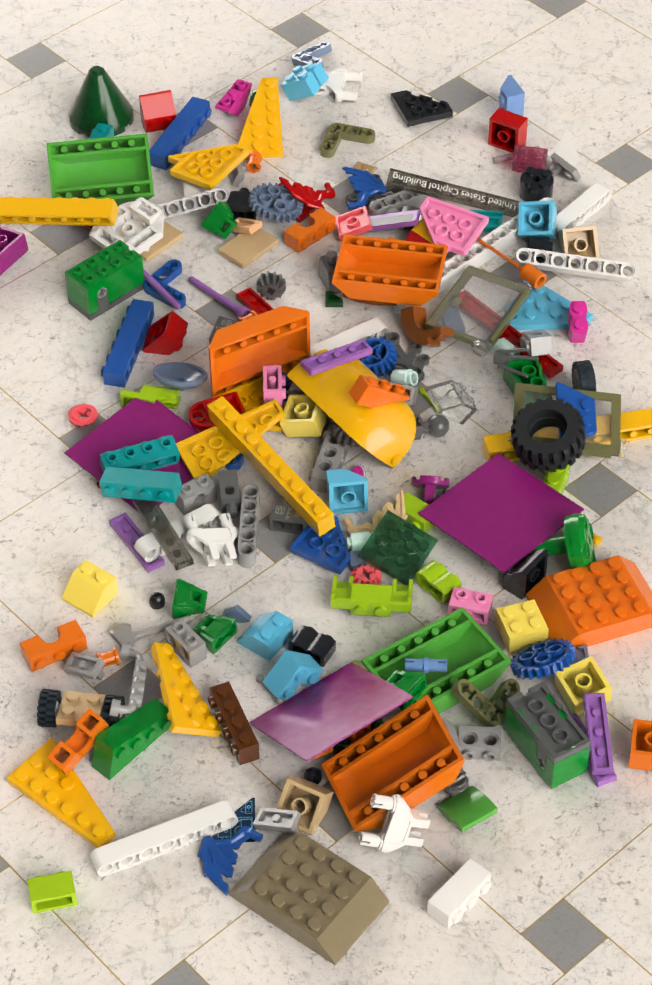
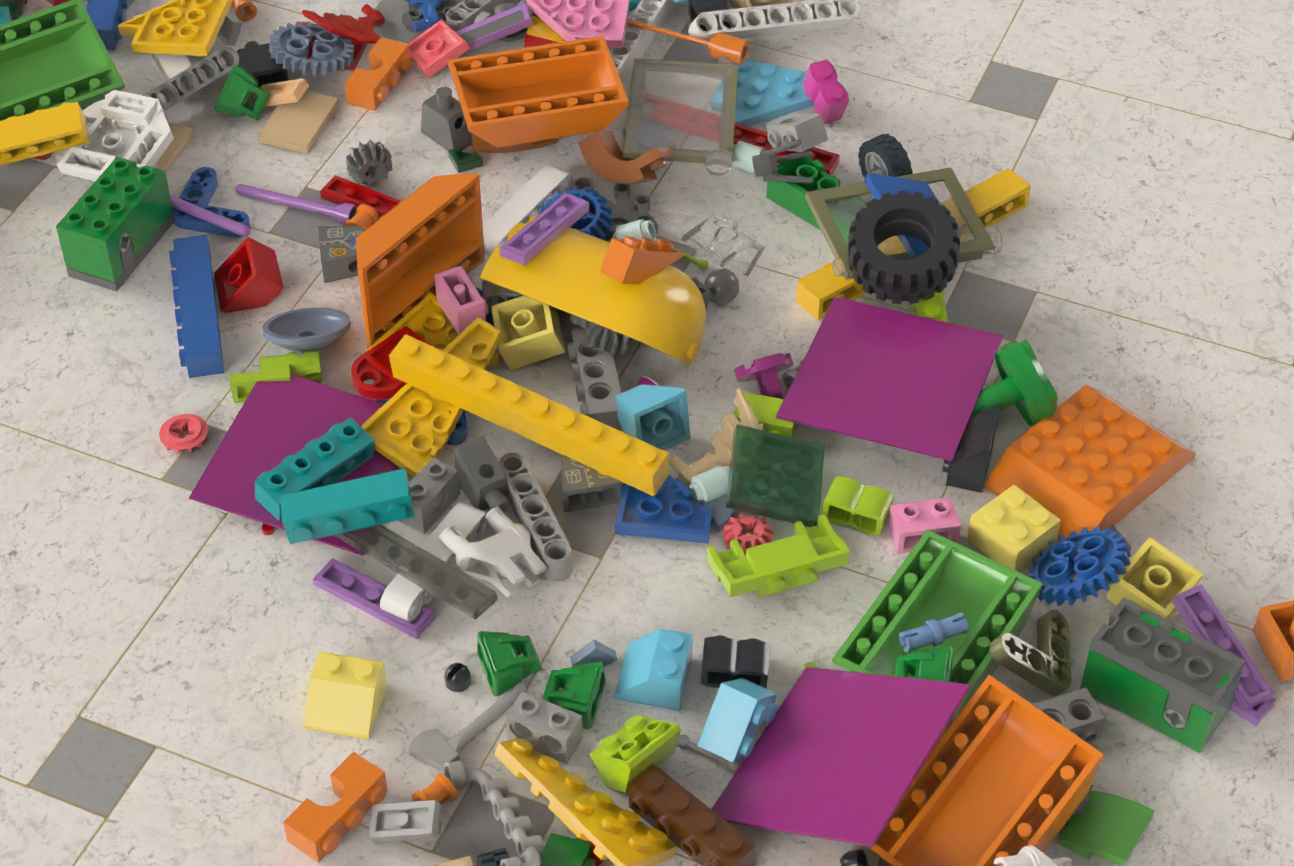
camera: 25 degrees left, 0 degrees up
none -> lime slope [589,715,681,793]

